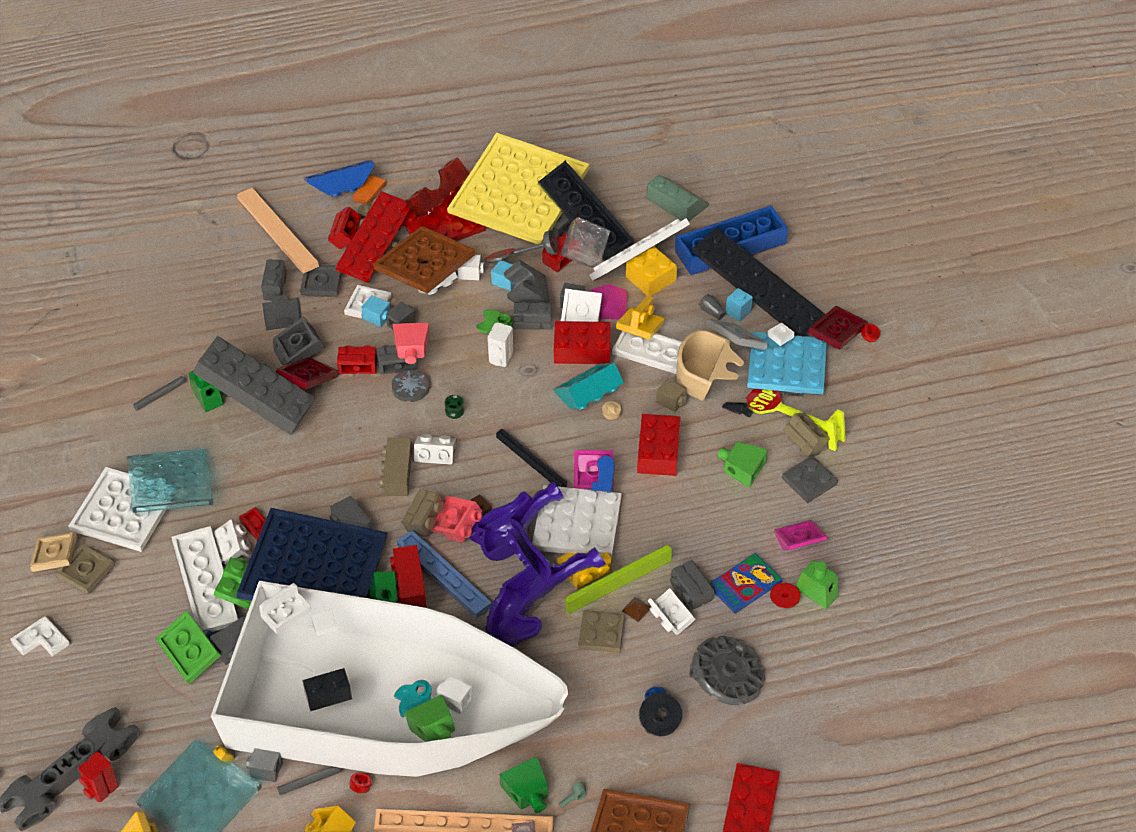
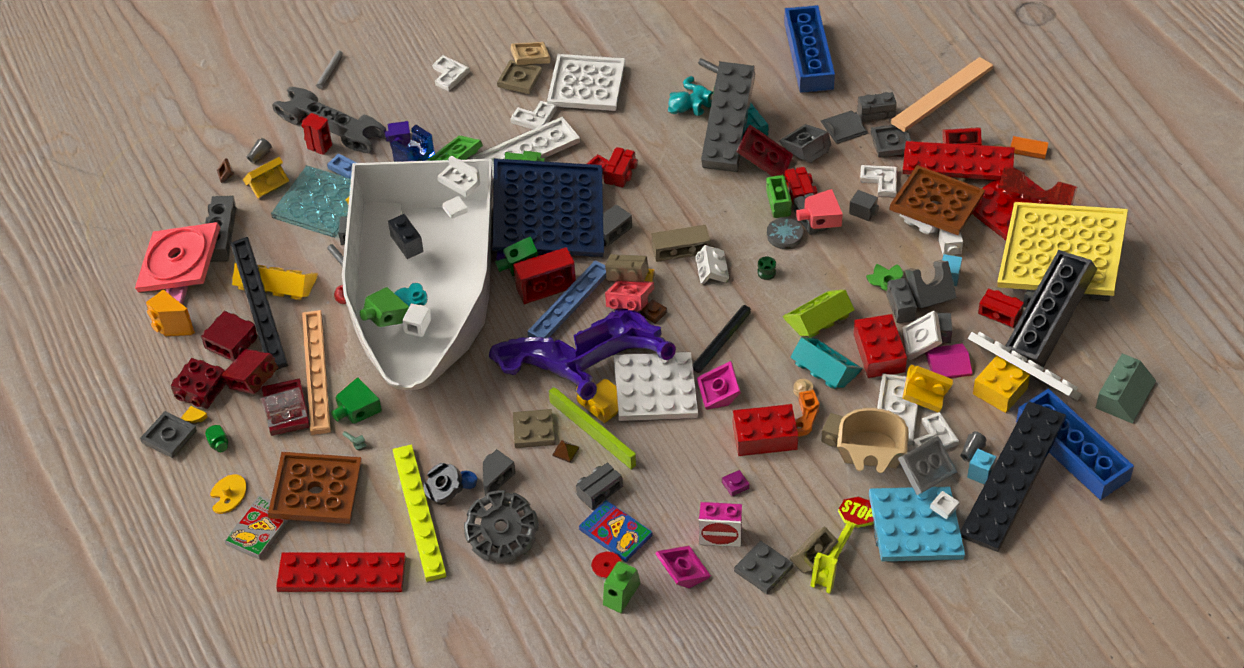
camera: 80 degrees right, 0 degrees up
clear light blue plate [127,449,213,513] -> none
white bracket [213,519,252,565] -> none
blue wedge [304,160,374,197] -> none
medium azure brick [361,295,391,327] -> none
dark grey piece [485,230,558,262] -> none
white brick [488,323,514,367] -> none
clear brick [560,217,610,268] -> none
blue leg [591,456,614,493] -> none
white bracket [648,588,696,635] -> none
bright green torso [718,442,768,487] -> none
black bar [722,402,753,418] -> none
dark red plate [808,306,868,350] -> none
red tile [861,323,880,342] -> none
none -> medium blue plate [327,153,357,180]
none -> dark purple brick [385,121,412,148]
none -> clear blue piece [391,125,435,162]
none -> neon yellow plate [392,444,447,582]
none -> dark grey slope [483,449,516,496]
none -> white tile [510,101,557,129]
none -> red brick [603,147,638,188]
none -> teal animal [668,76,713,116]
none -> piece [699,502,742,547]
none -> magenta plate [722,470,749,497]
none -> bright green brick [766,175,792,218]
none -> lime slope [783,290,855,338]
none -> blue brick [784,5,835,93]
none -> orange piece [795,390,820,437]
none -> white tile [913,412,959,450]

